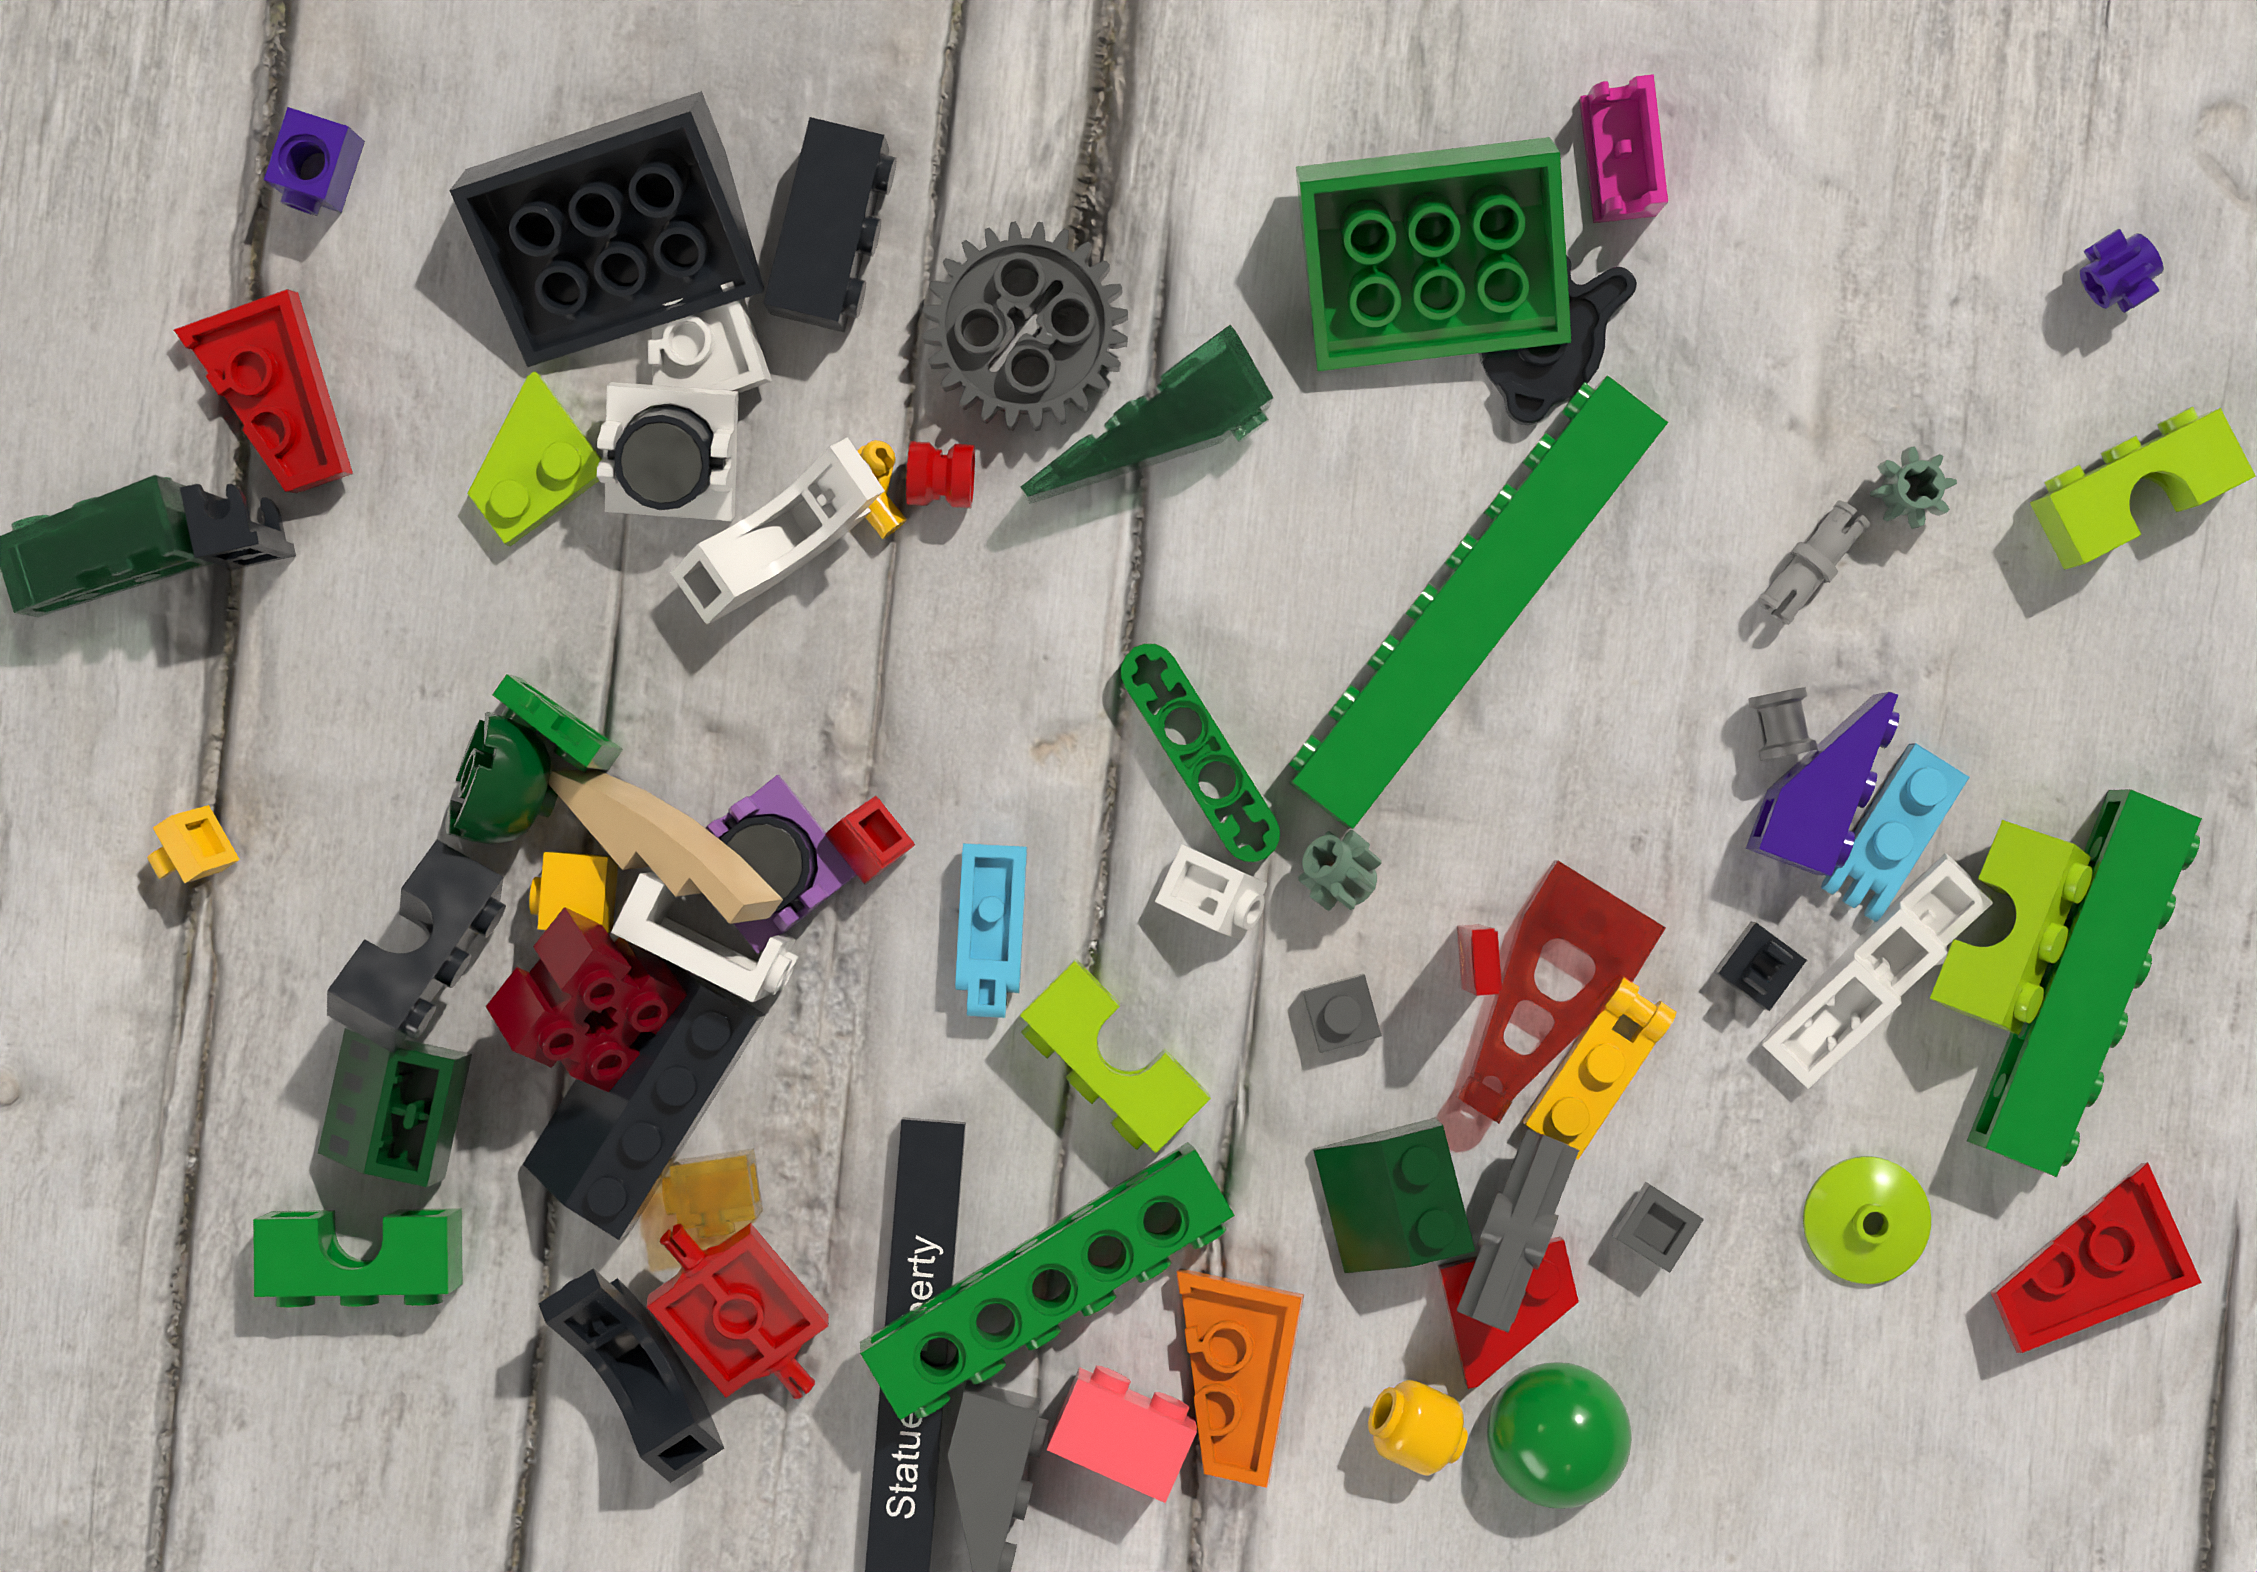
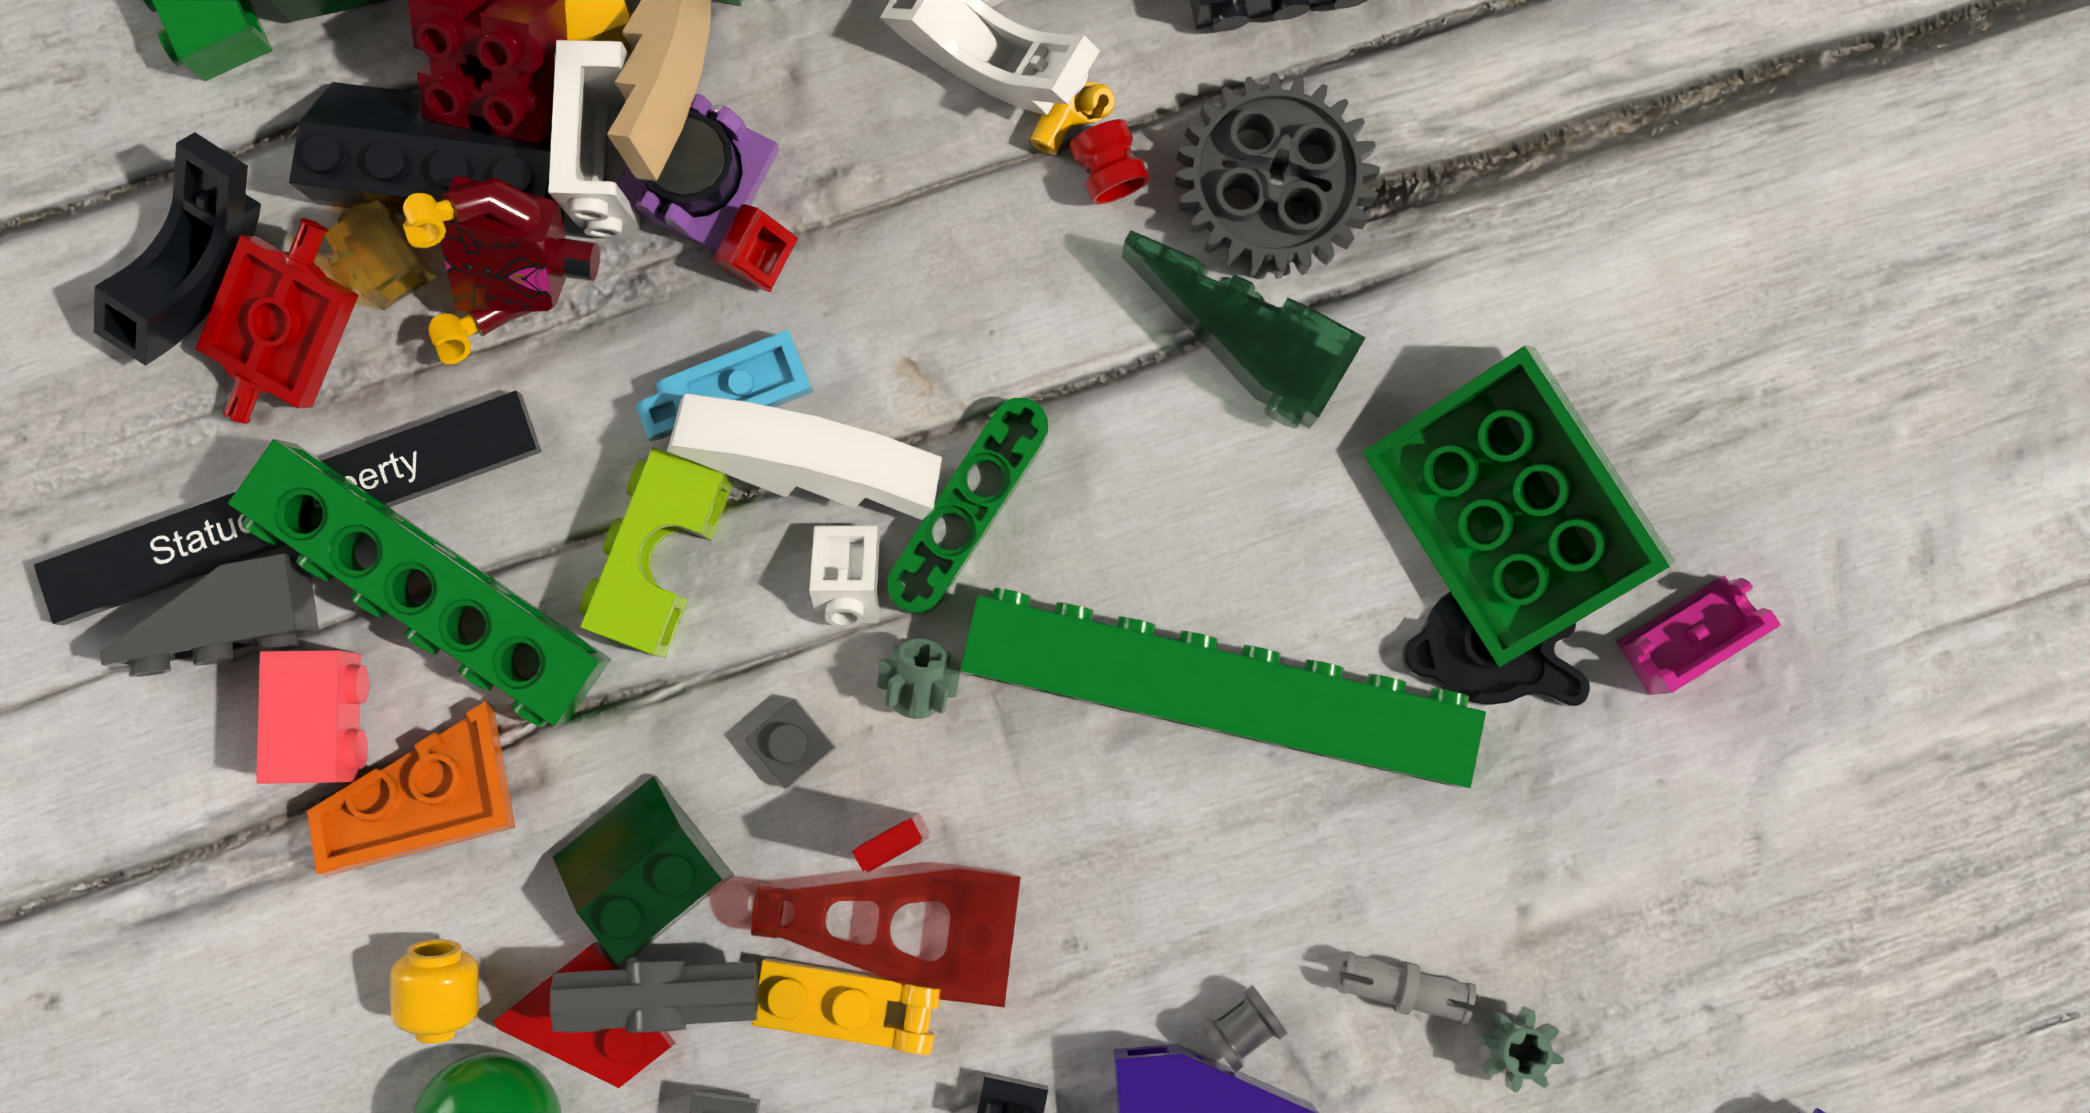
camera: 65 degrees right, 5 degrees down
none -> dark red torso [403,176,600,365]
none -> white slope [667,393,942,520]

